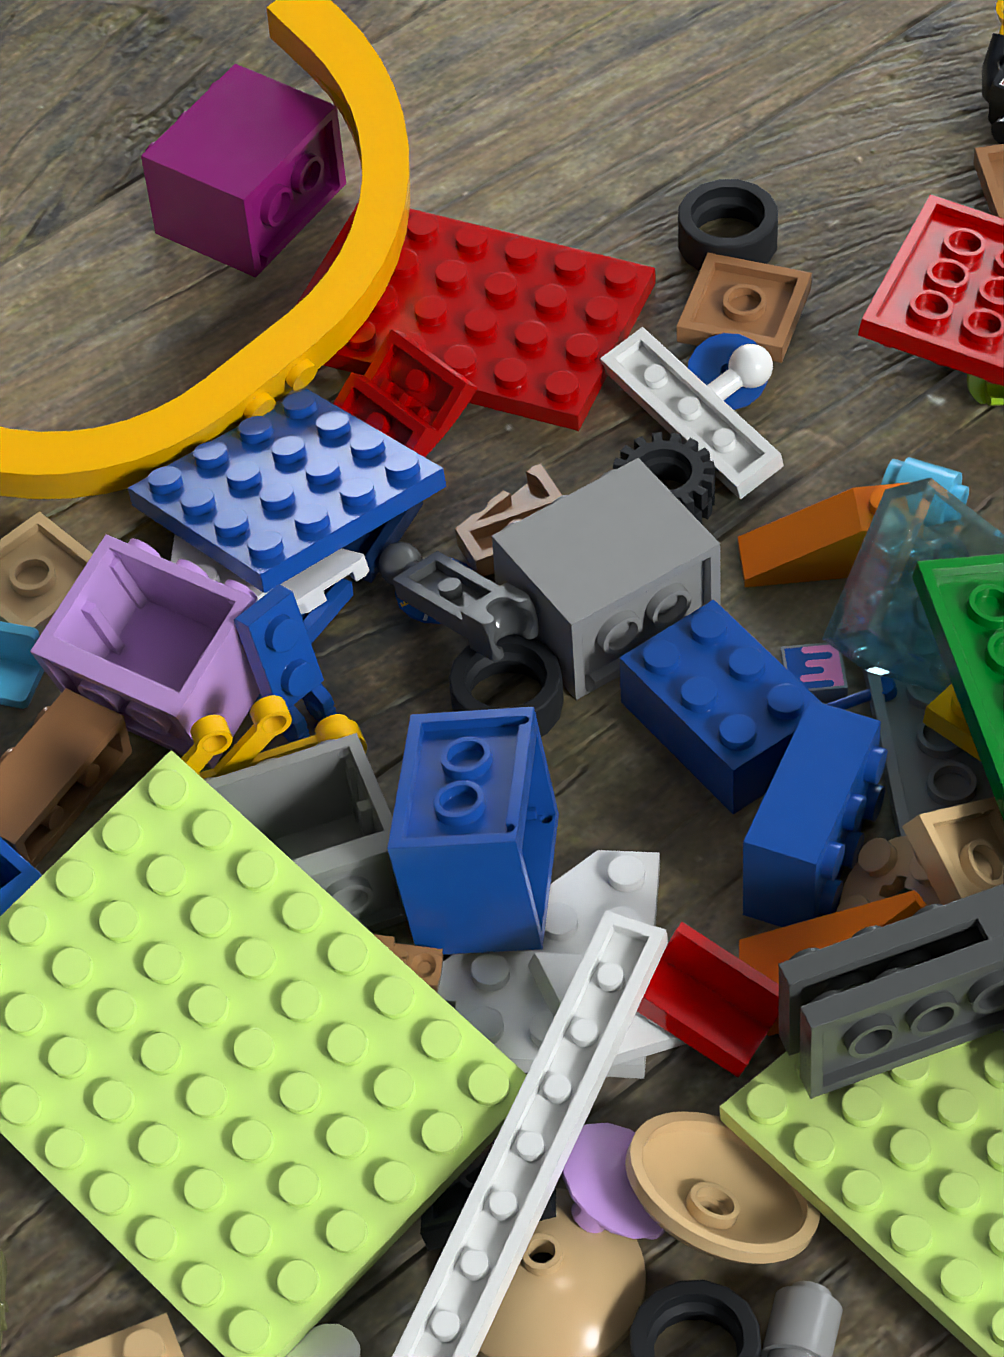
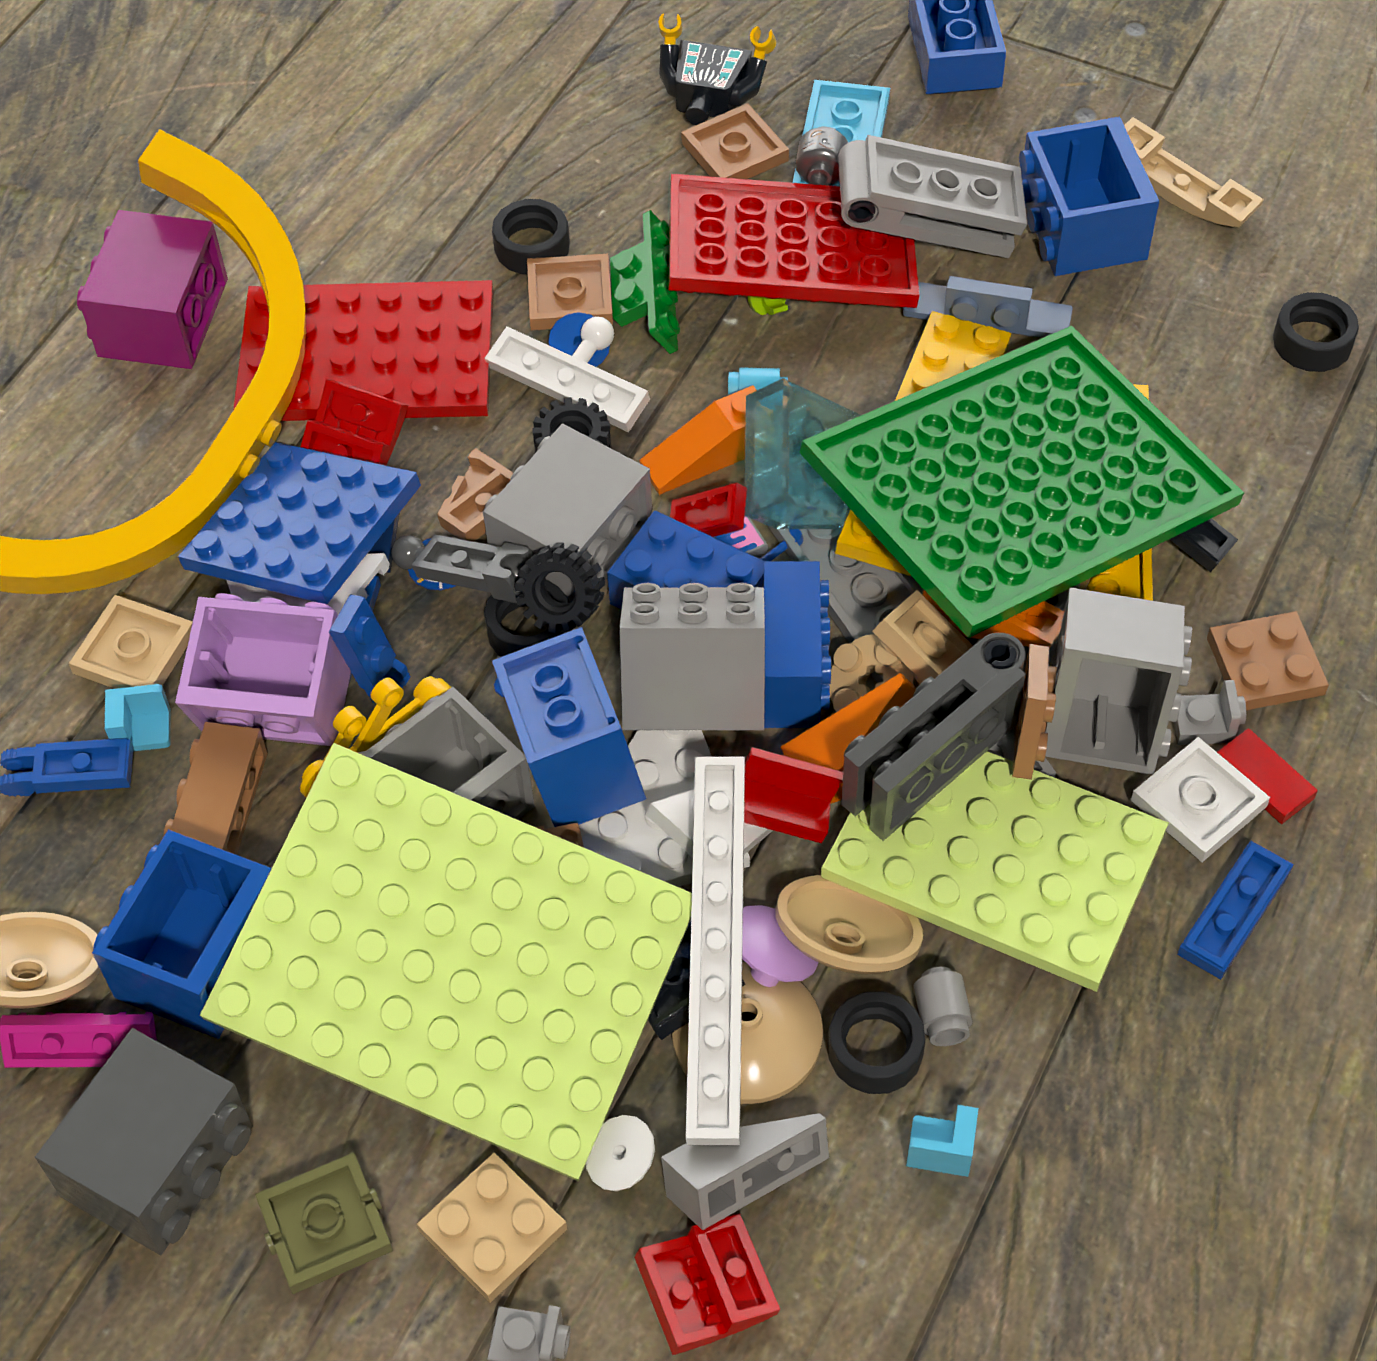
camera: 25 degrees left, 5 degrees up
none -> black tyre [515,543,605,633]
none -> green bracket [610,210,680,354]
none -> light grey container [620,583,765,730]
none -> red plate [670,483,747,537]

